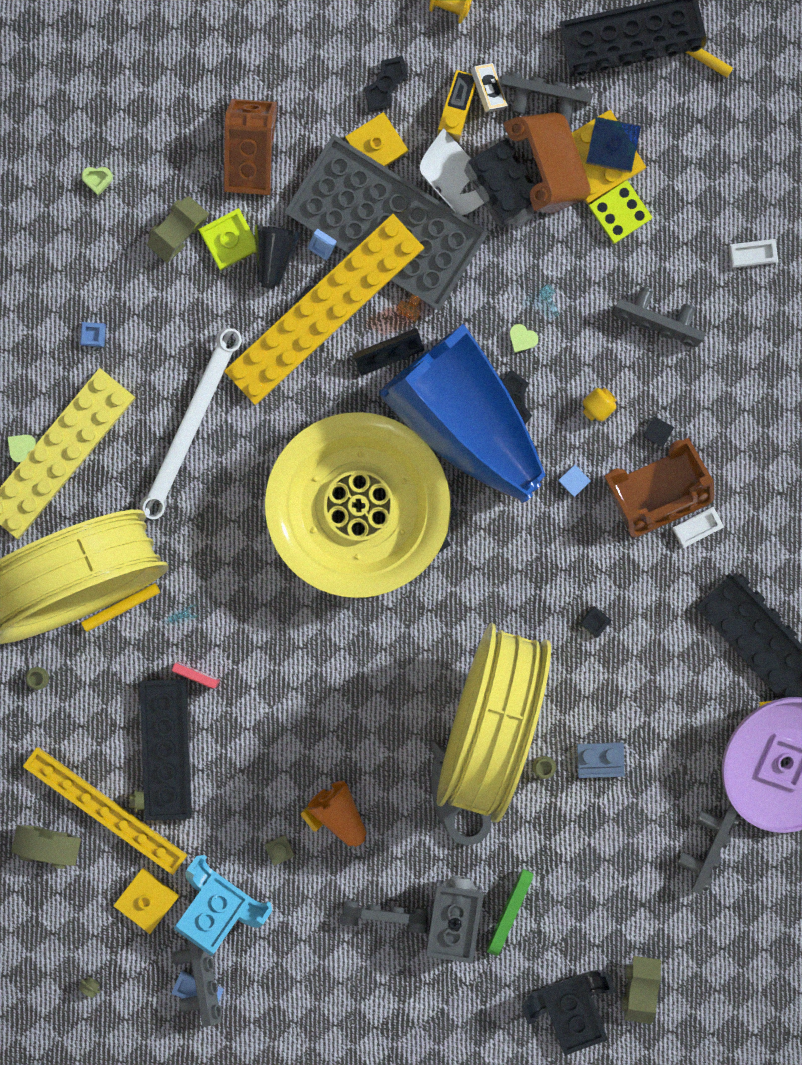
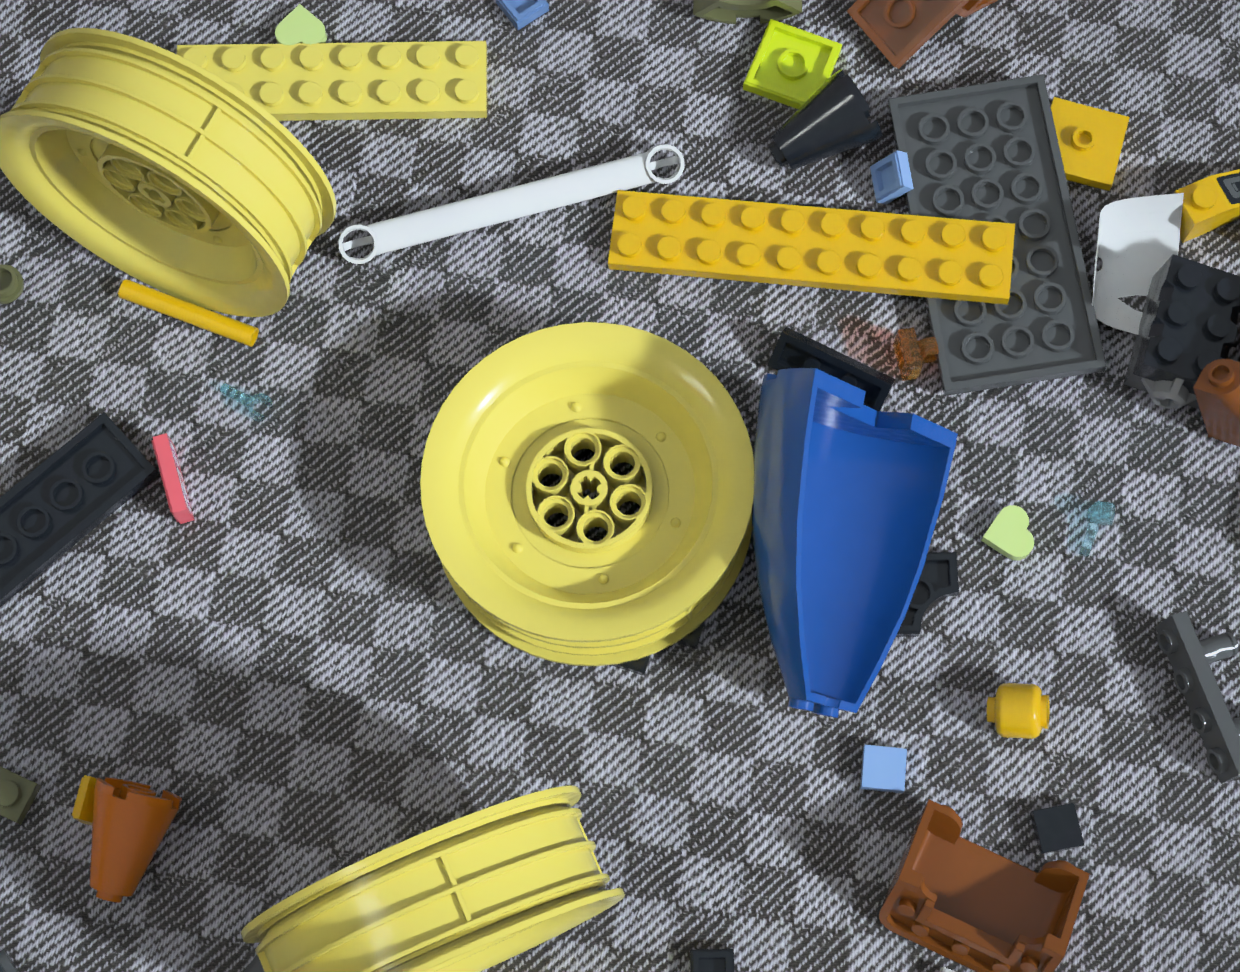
camera: 50 degrees right, 15 degrees down
black tile [364,56,408,112] -> none

